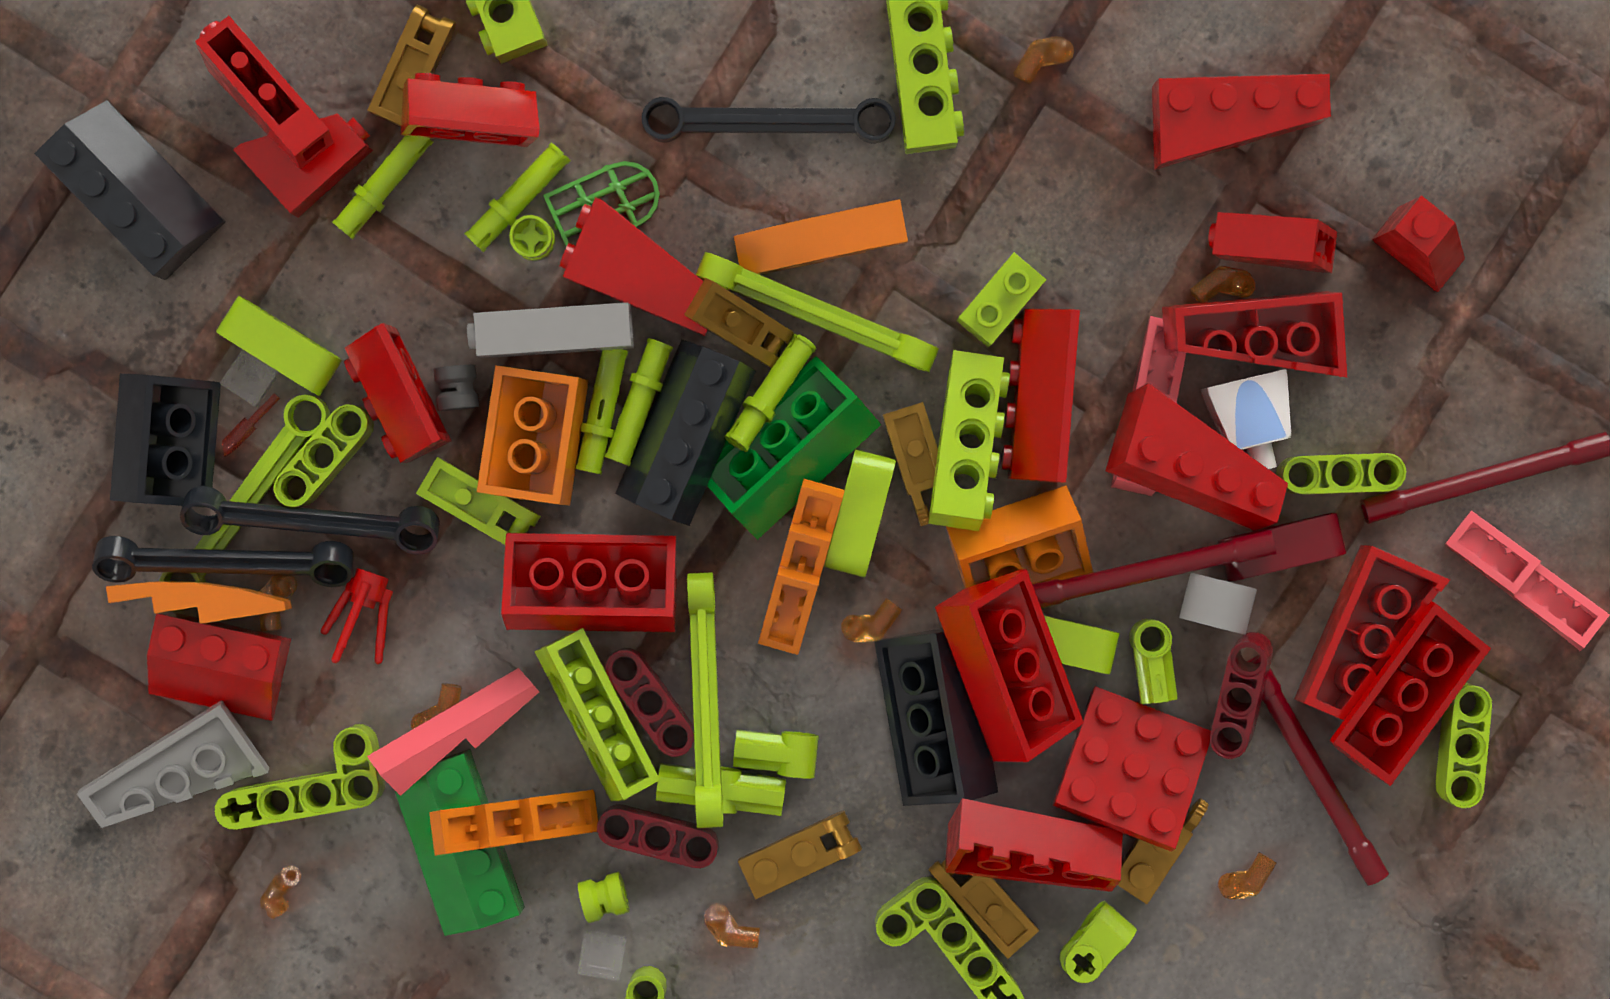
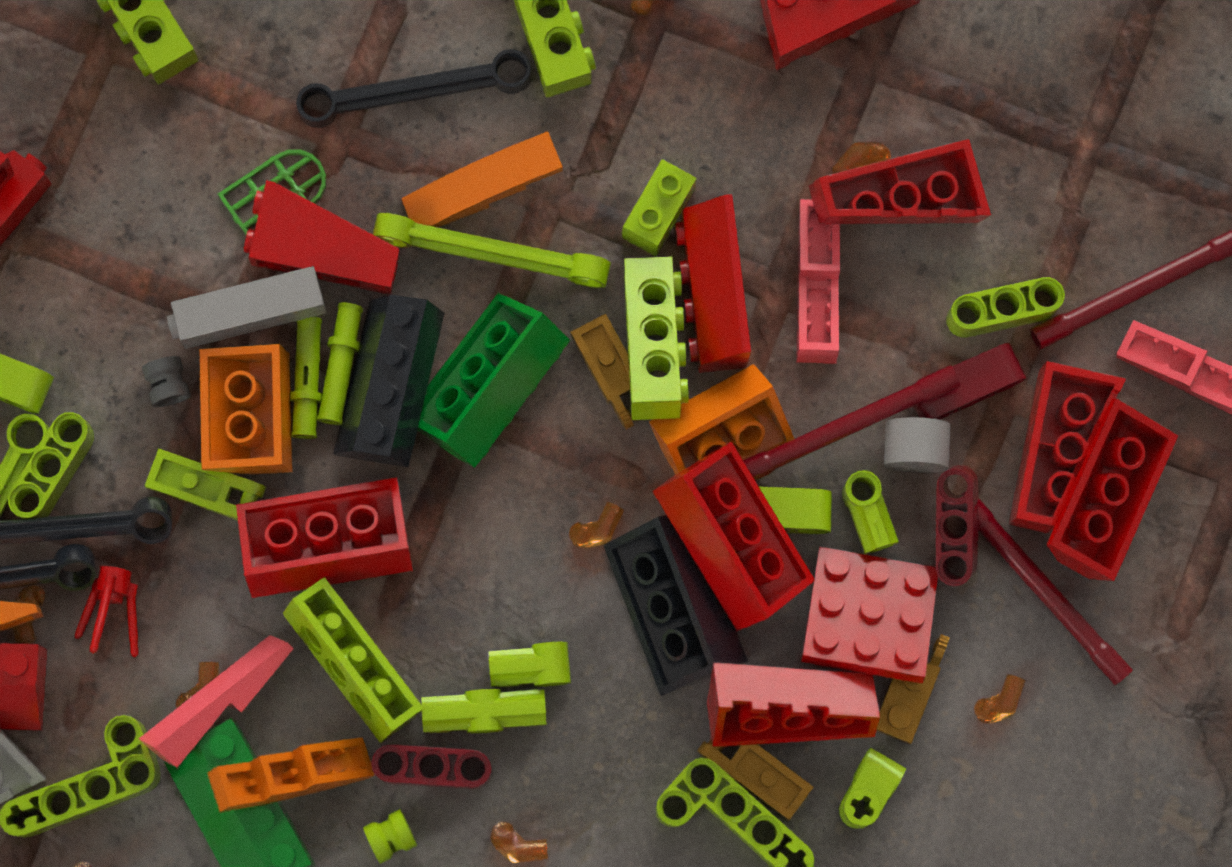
camera: 15 degrees left, 10 degrees down
lime pin [332,136,434,239] -> none
red slope [344,323,452,463] -> none
pearl gold plate [367,5,456,127] -> none
red slope [400,73,540,147] -> none
lime pin [464,142,571,252] -> none
lime wheel [509,215,556,261] -> none
dark red beam [605,648,694,757] -> none
pearl gold plate [684,278,794,368] -> none
lime piece [687,572,723,828] -> none
lime pin [724,334,816,452] -> none
pearl gold plate [738,811,862,899] -> none
orange slope [758,479,845,655] -> none
lime beam [824,449,896,578] -> none
red wedge [1105,383,1288,531] -> none
torso [1201,369,1291,469] -> none
red slope [1208,212,1337,273] -> none
red slope [1372,195,1465,292] -> none
lime beam [1436,683,1492,808] -> none

